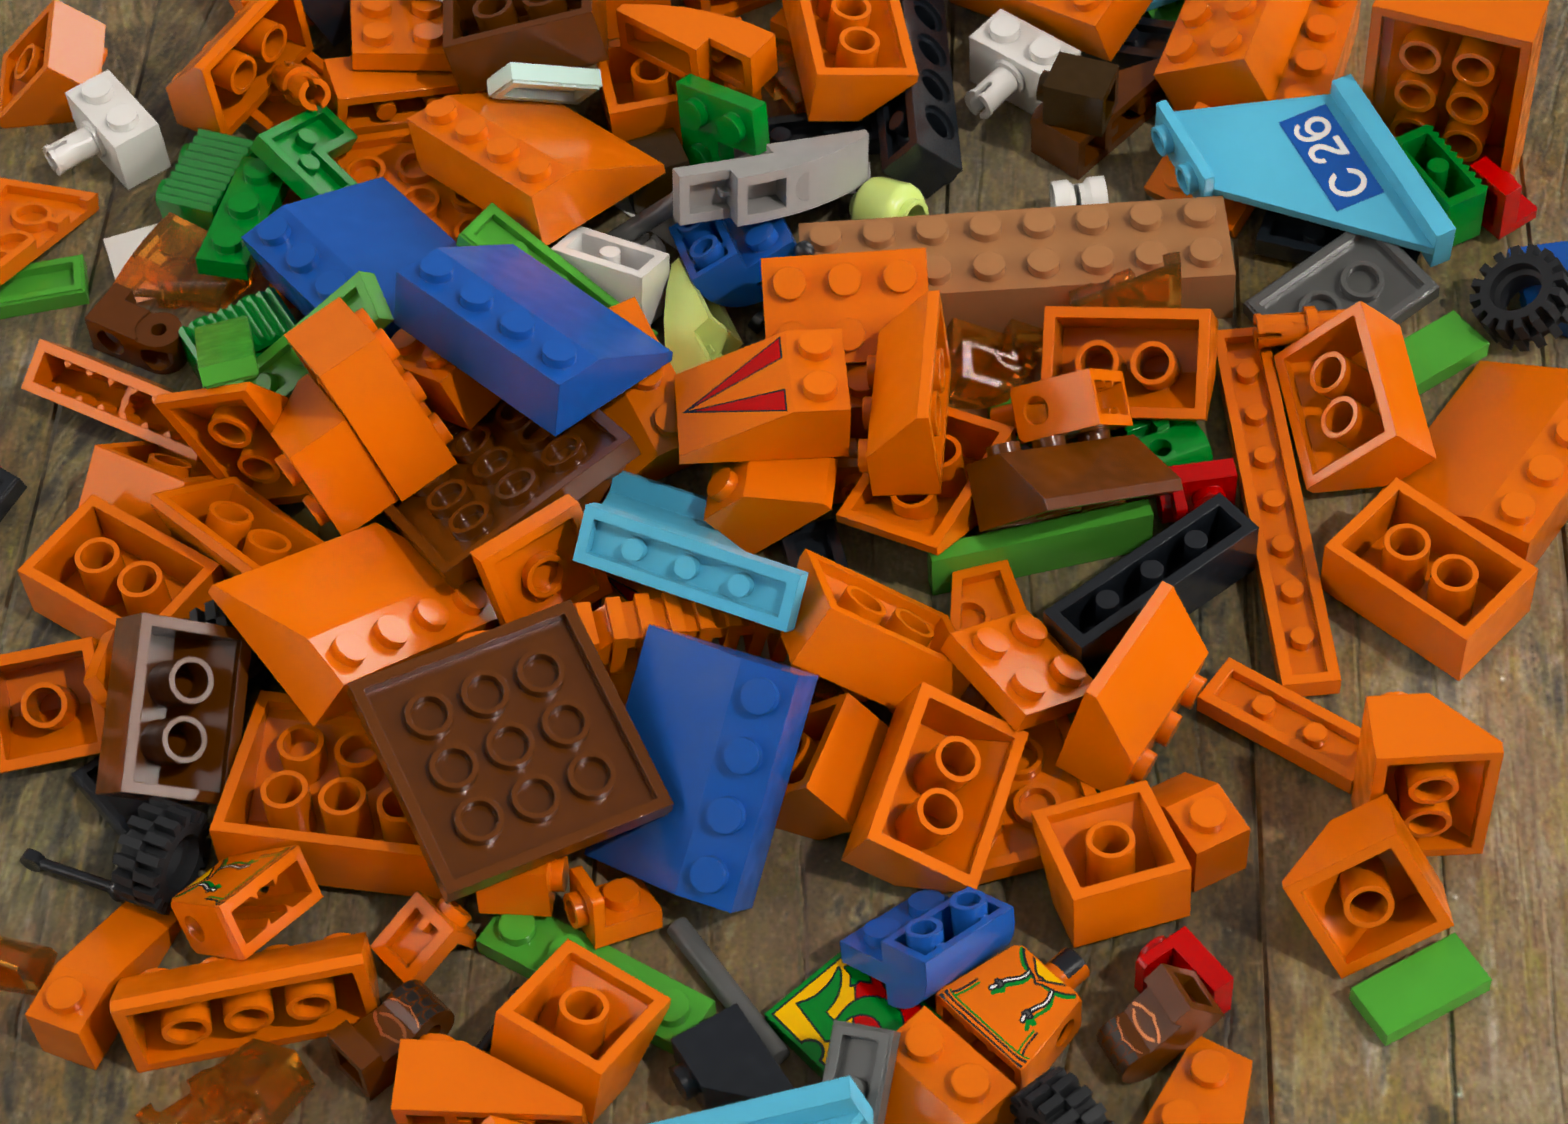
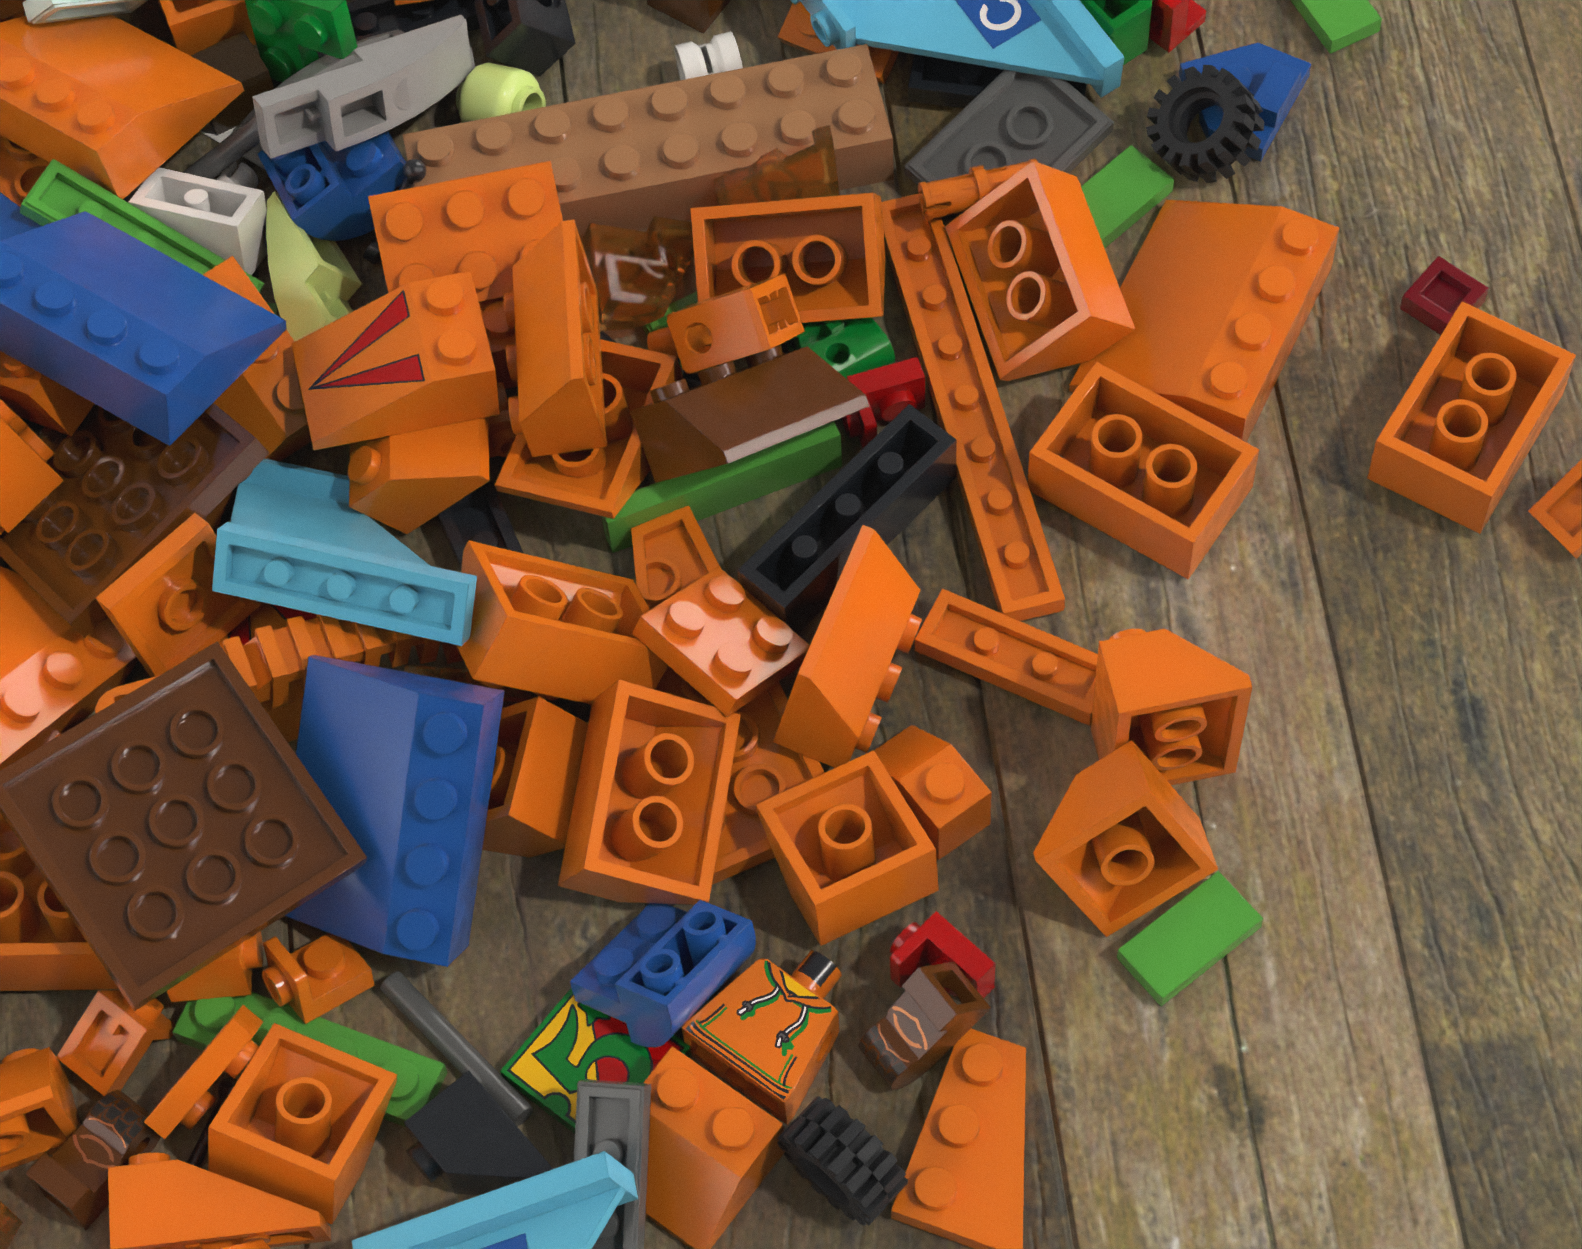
camera: 10 degrees left, 10 degrees up
none -> orange plate [144,1005,263,1139]

